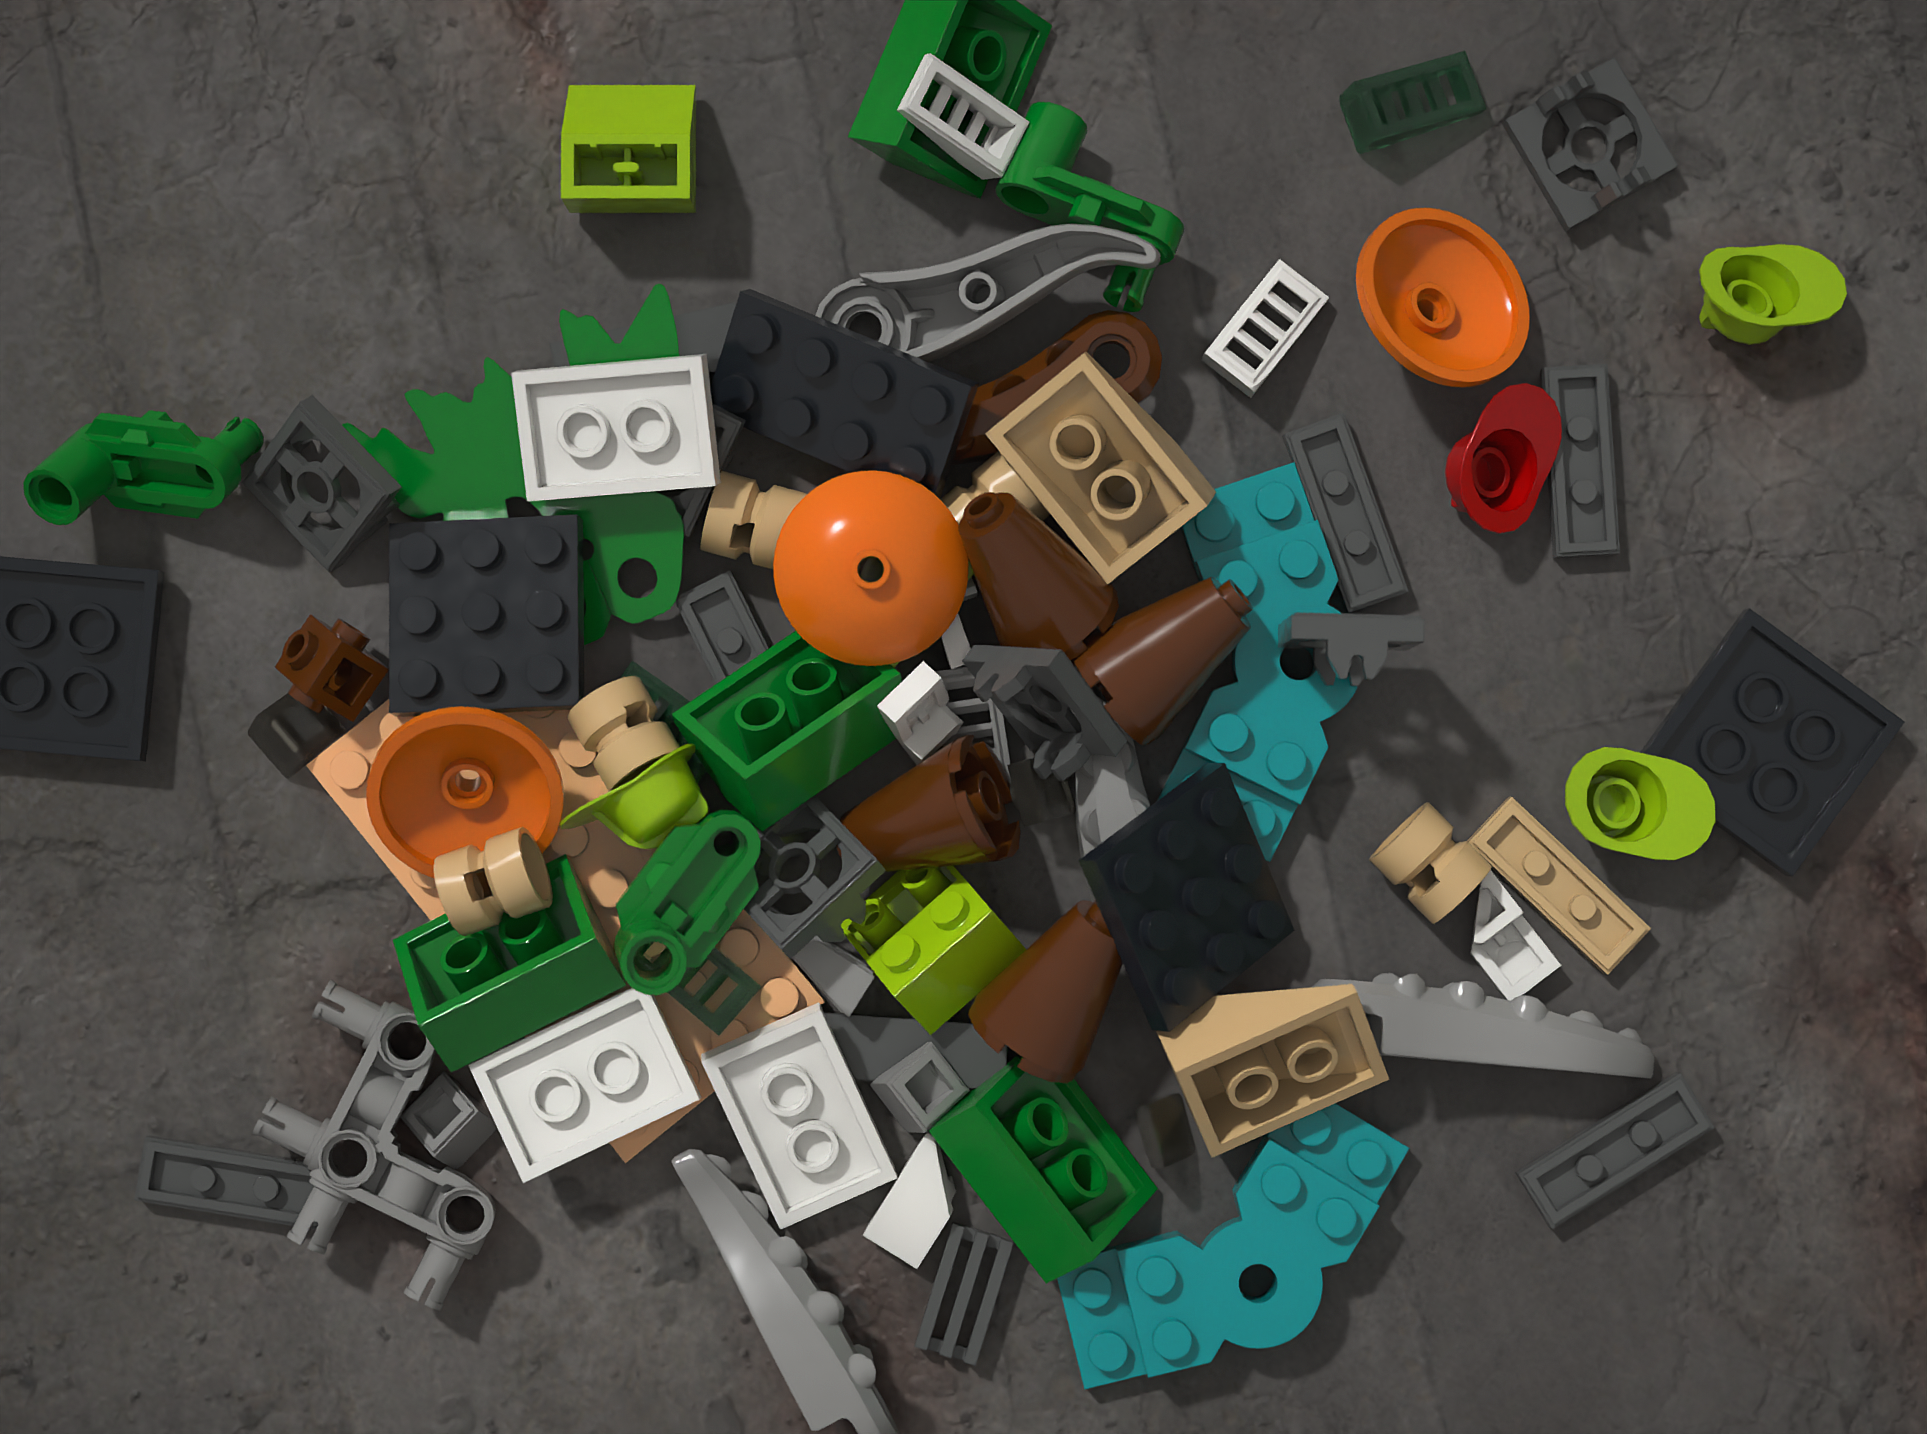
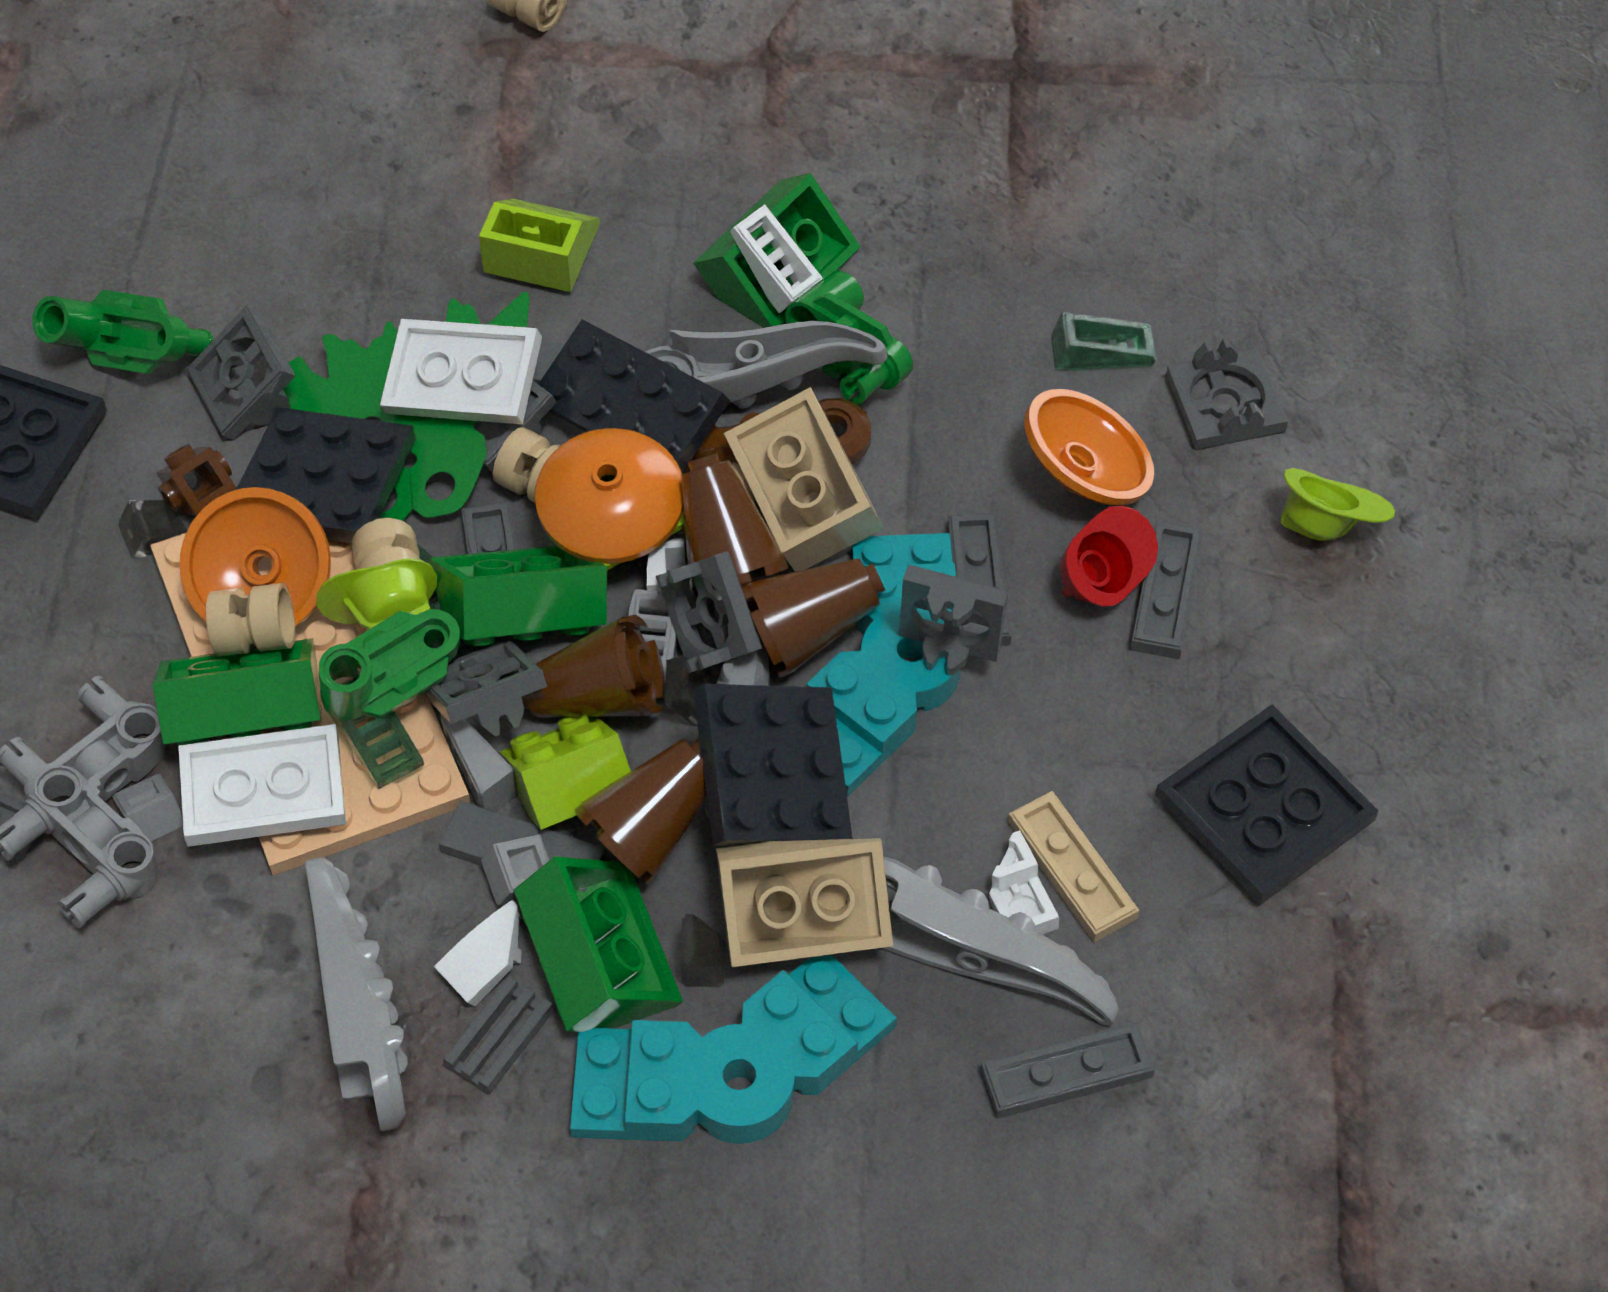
camera: 15 degrees right, 30 degrees down
white plate [701,1002,898,1230] -> none
white slope [877,661,963,765] -> none
white slope [1201,259,1329,398] -> none
tan wheel [1369,802,1492,924] -> none
lime piece [1565,747,1715,860] -> none

